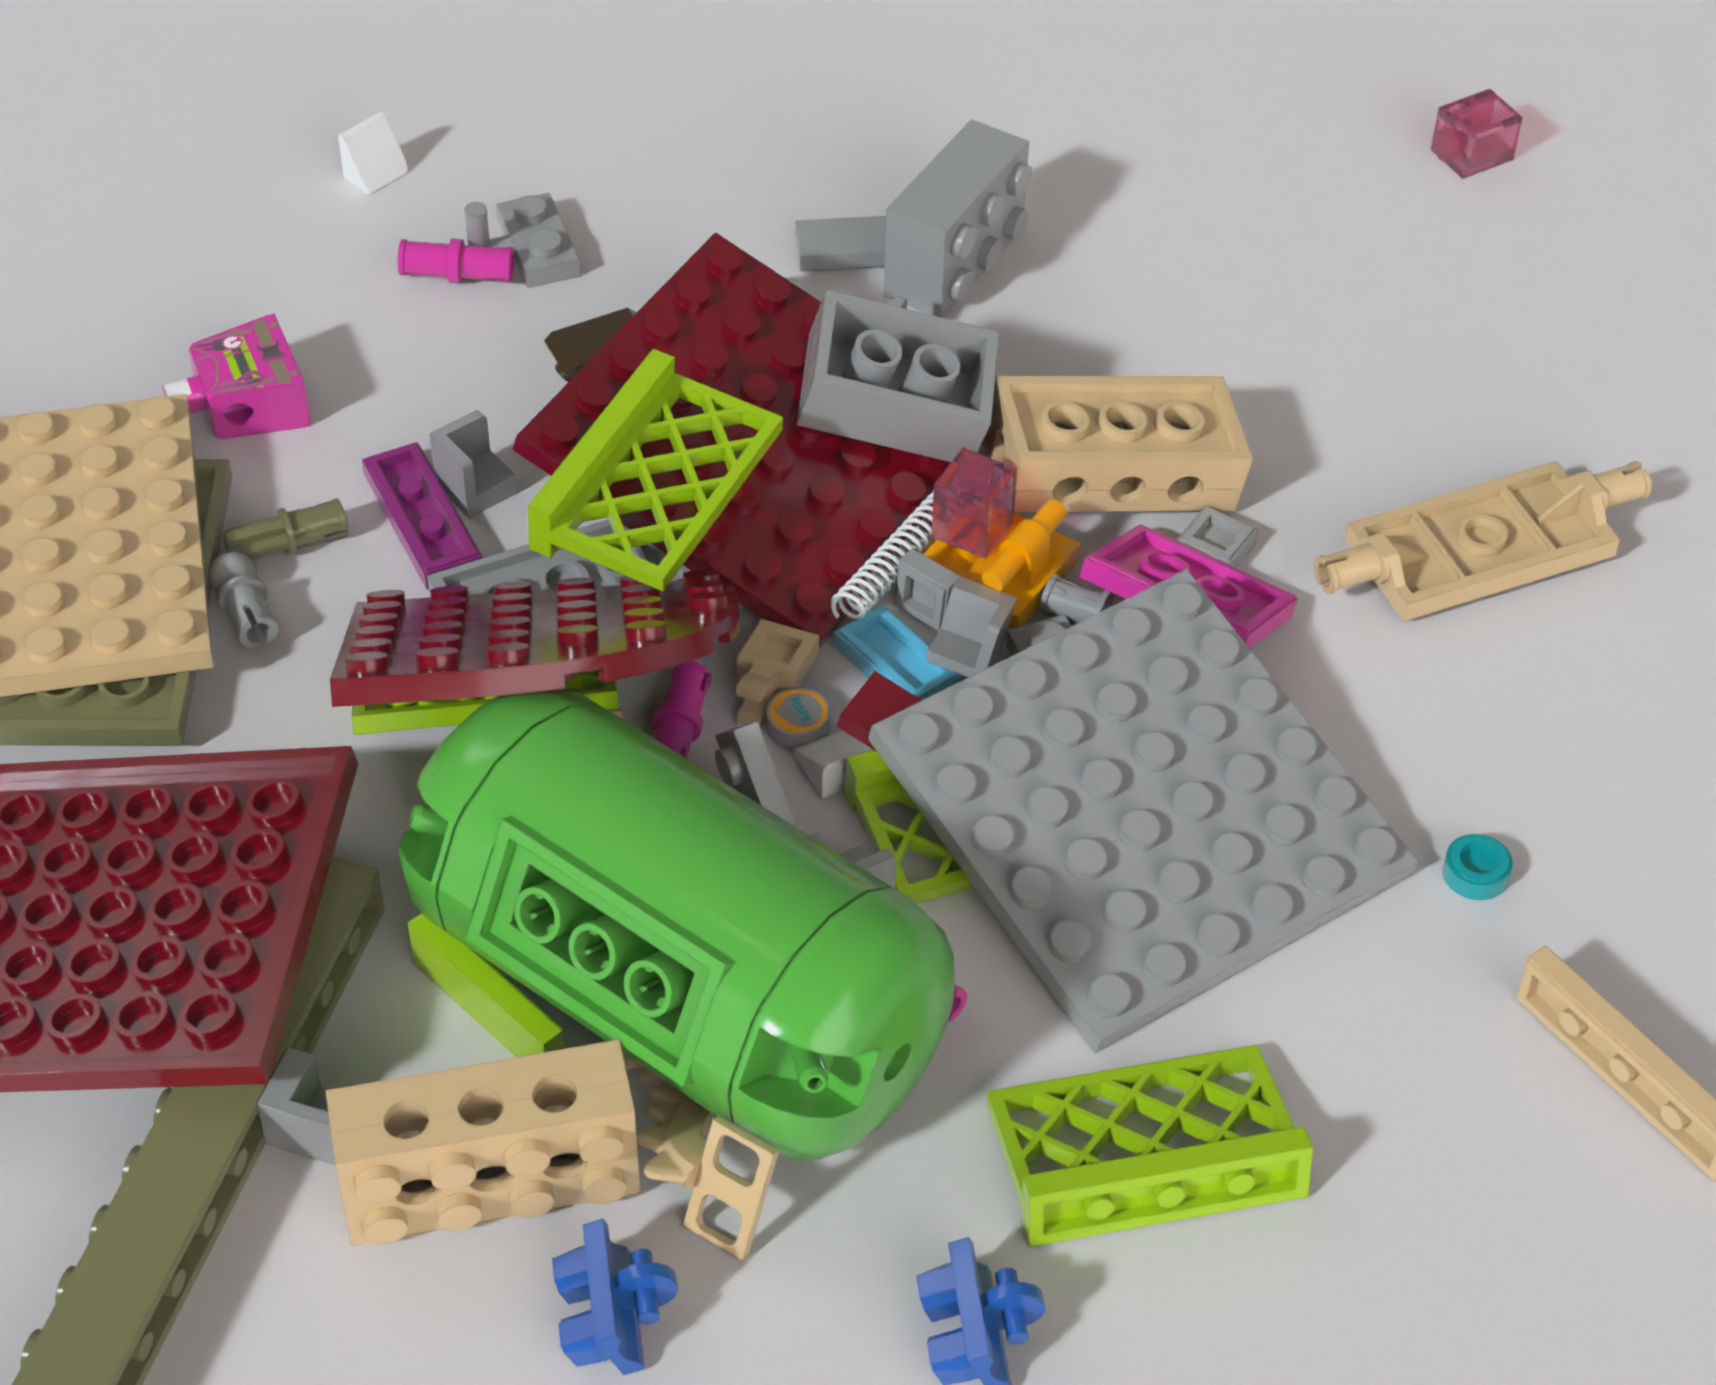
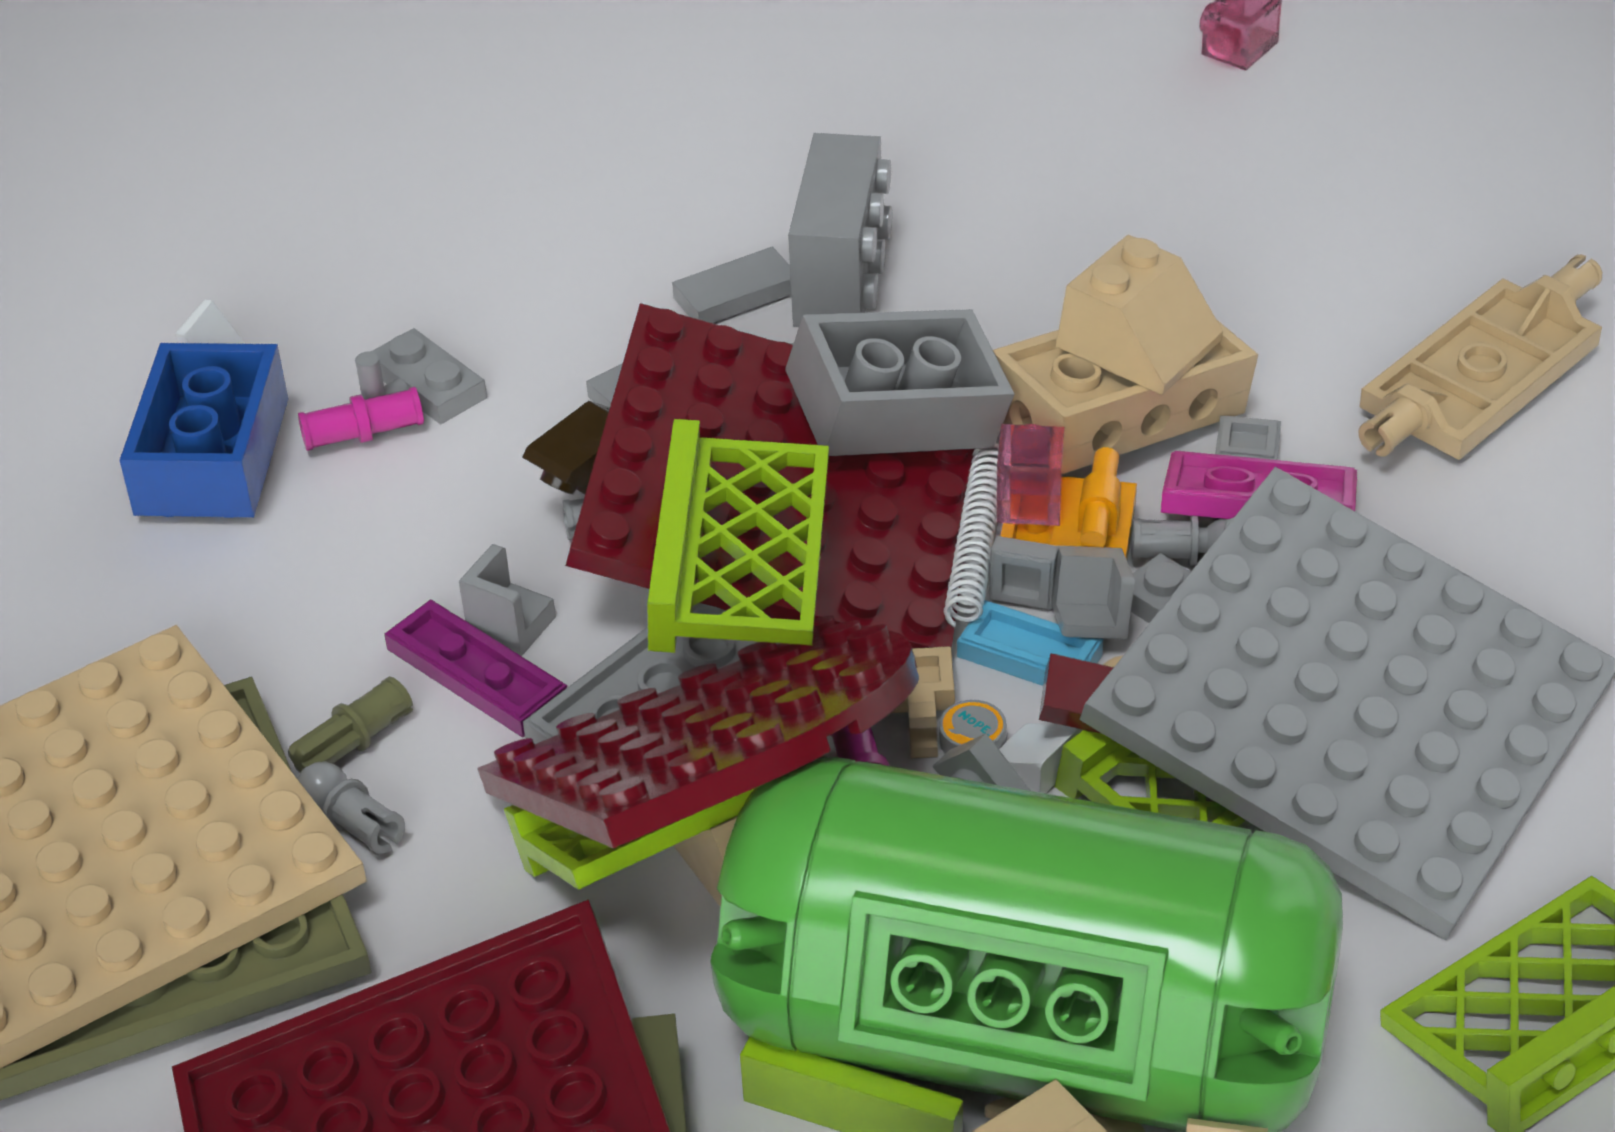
camera: 20 degrees left, 5 degrees down
dark pink torso [162,313,311,439] -> none
none -> blue brick [119,343,289,518]
none -> tan slope [1056,234,1223,395]

